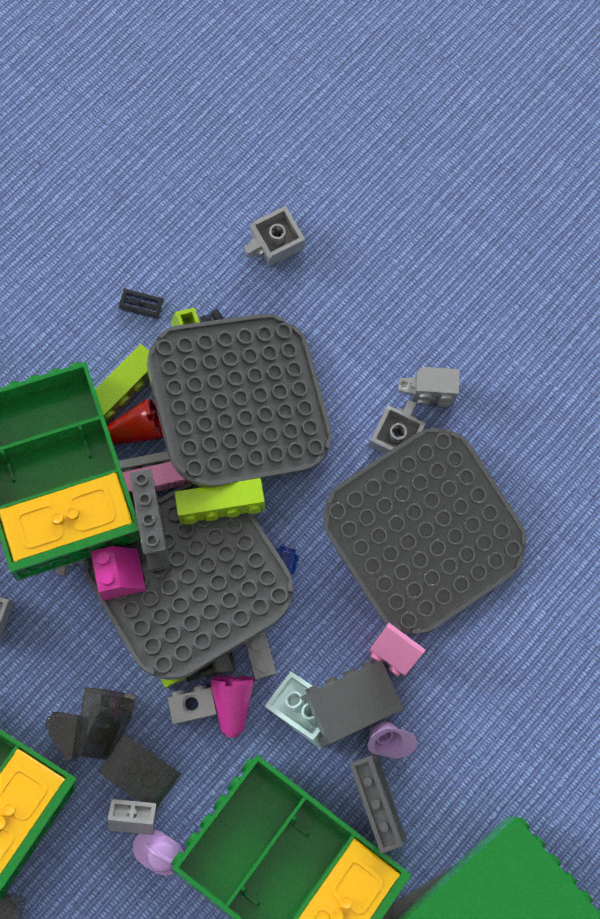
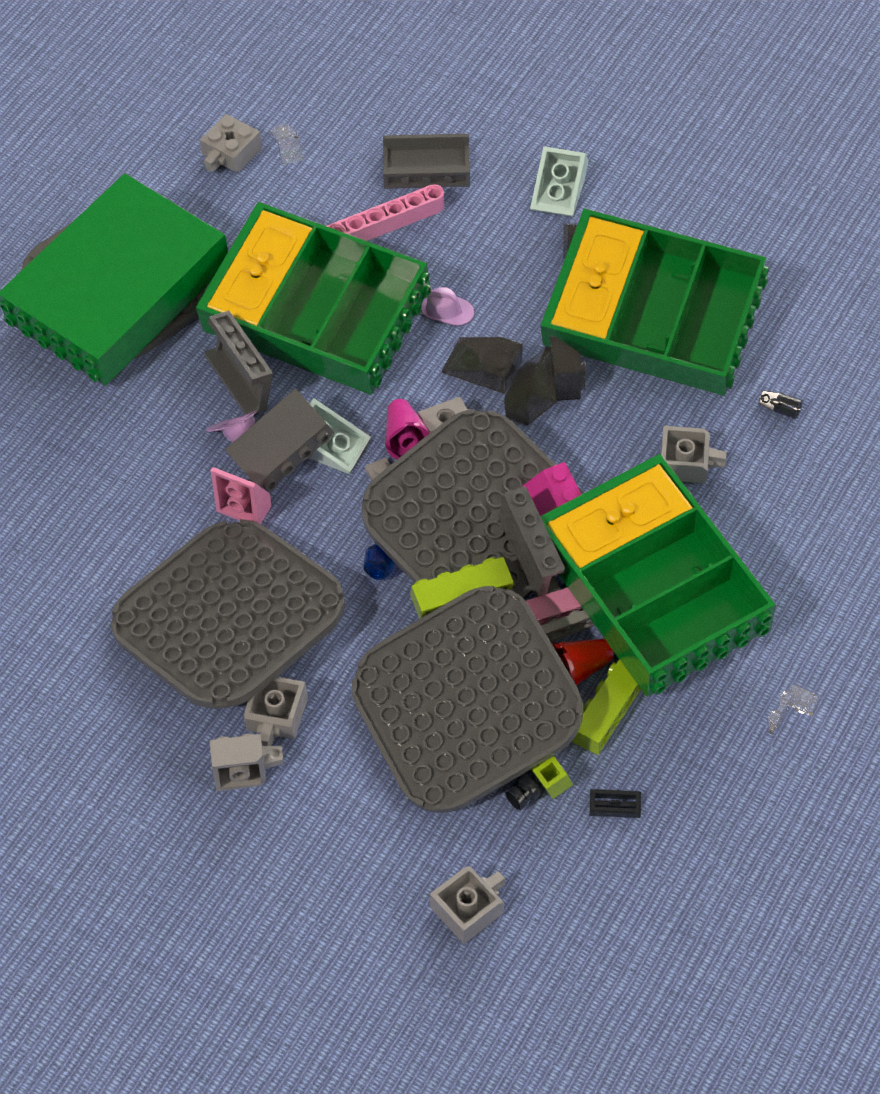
camera: 175 degrees right, 20 degrees down
light grey hinge [108,799,156,835] -> none

